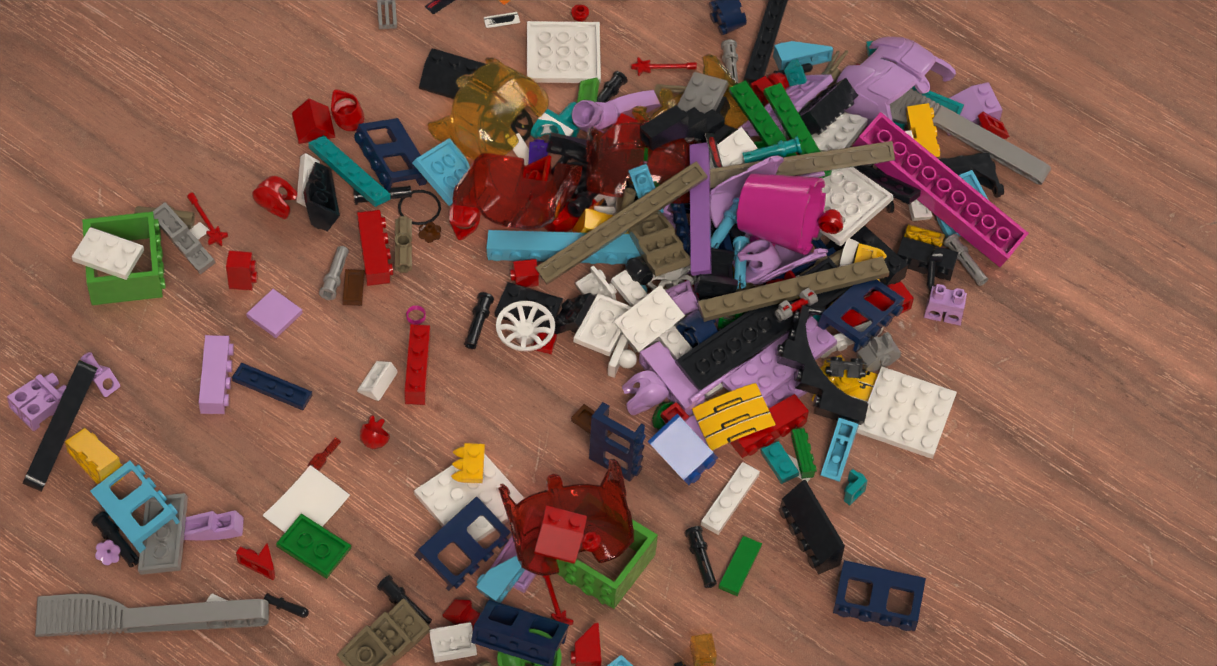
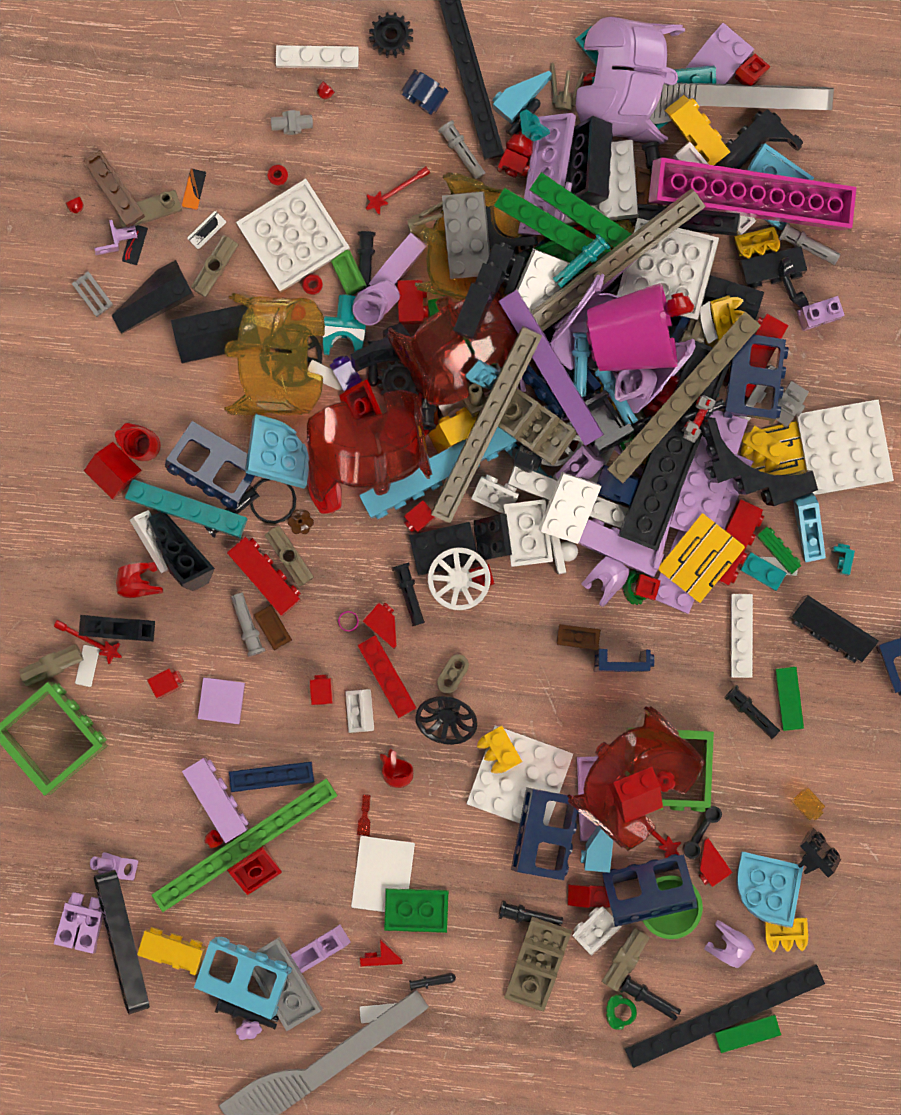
camera: 25 degrees left, 30 degrees up
white plate [72,227,144,280] -> none
light grey slope [152,202,216,275] -> none
slope [648,414,718,485] -> none
sticker [705,133,723,168] -> none
black hinge [825,357,867,379] -> none
none -> black arch [78,615,155,642]
none -> black wedge [112,260,195,334]
none -> bright green plate [152,778,338,912]
none -> dark tan piece [190,235,239,297]
none -> red hinge [204,830,223,848]
none -> red slope [227,845,282,895]
none -> red plate [302,274,323,295]
none -> red brick [310,675,334,705]
none -> red slope [363,603,397,649]
none -> black wheel [415,696,478,745]
none -> dark tan plate [437,654,469,693]
none -> black bar [682,806,722,859]

